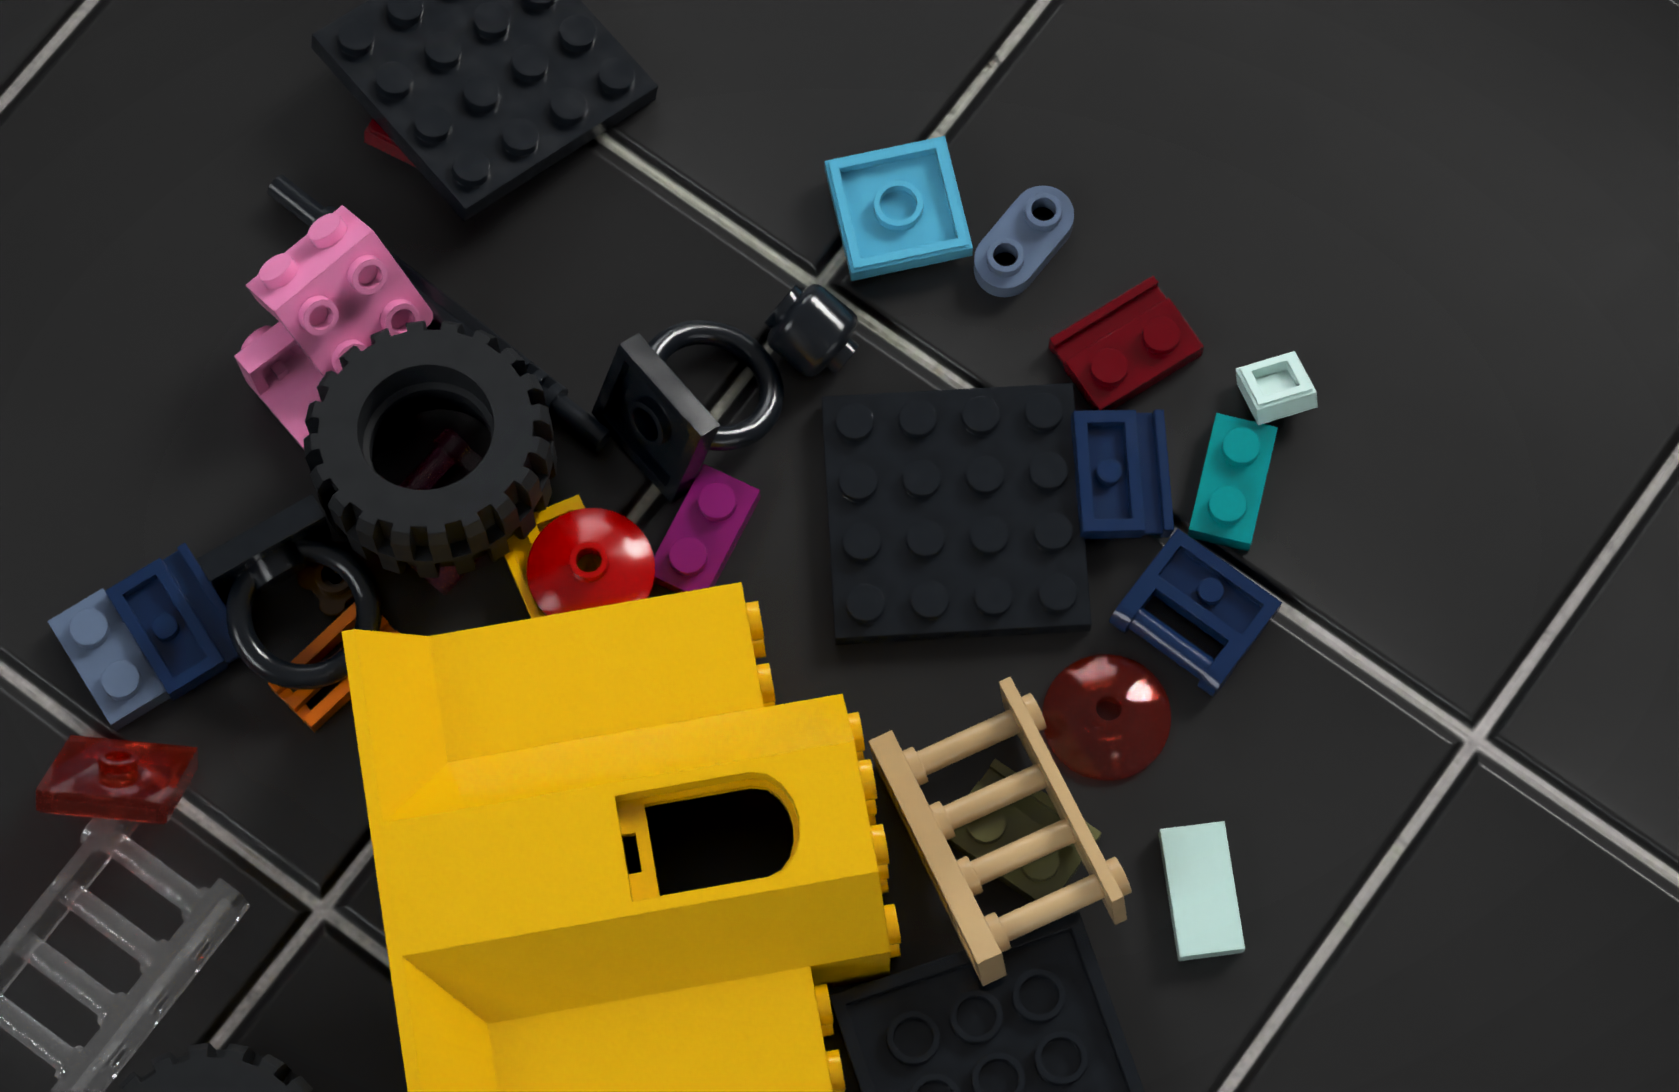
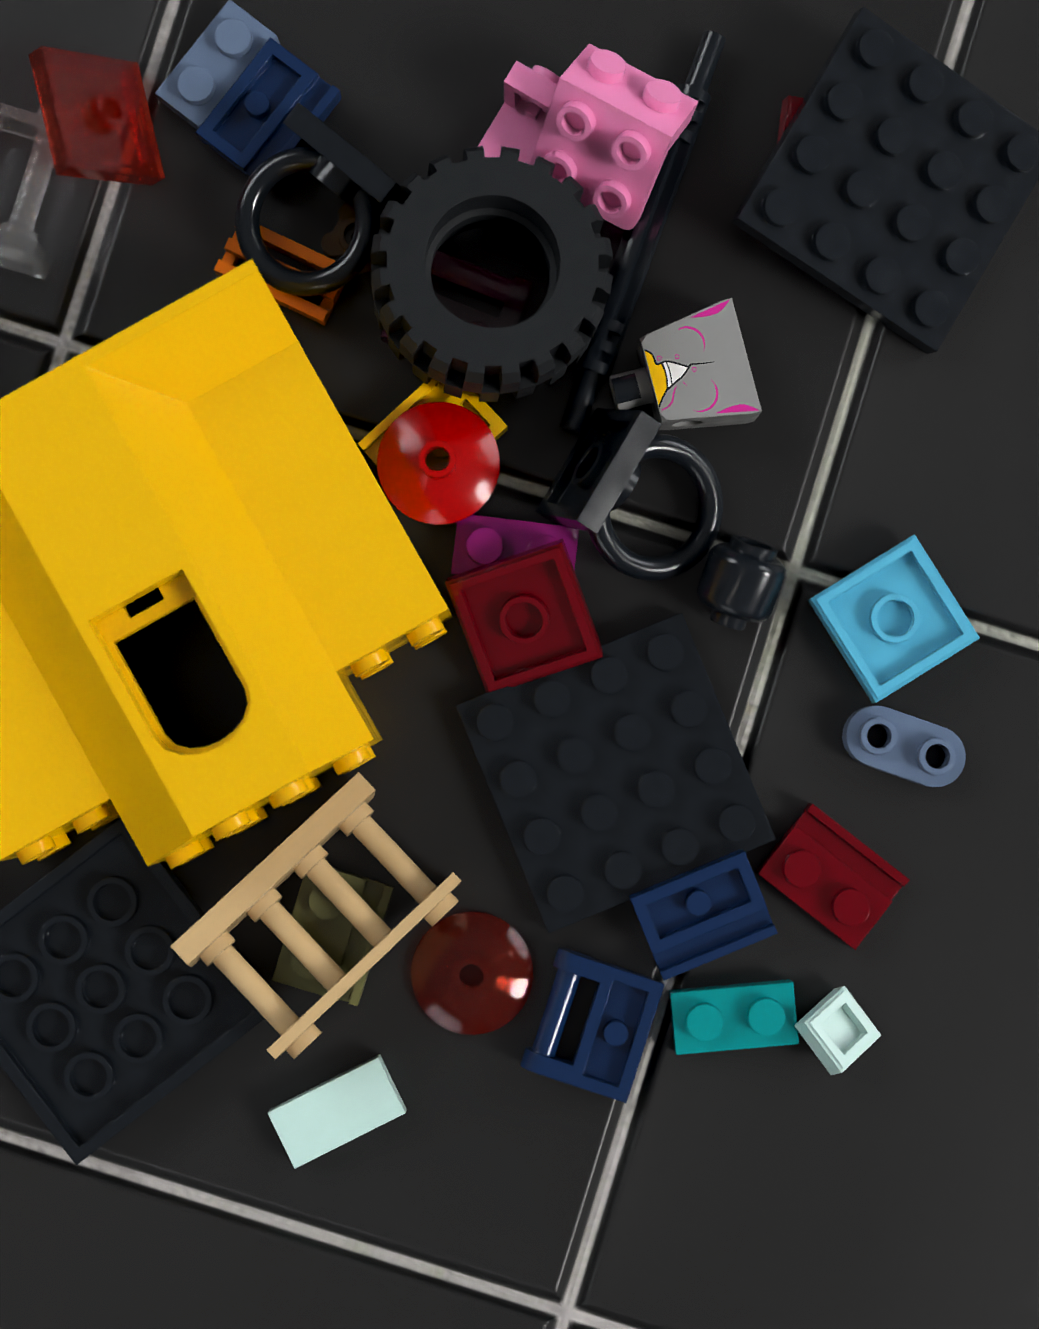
camera: 70 degrees right, 15 degrees up
none -> dark red plate [445,538,603,693]
none -> light grey torso [609,298,762,431]

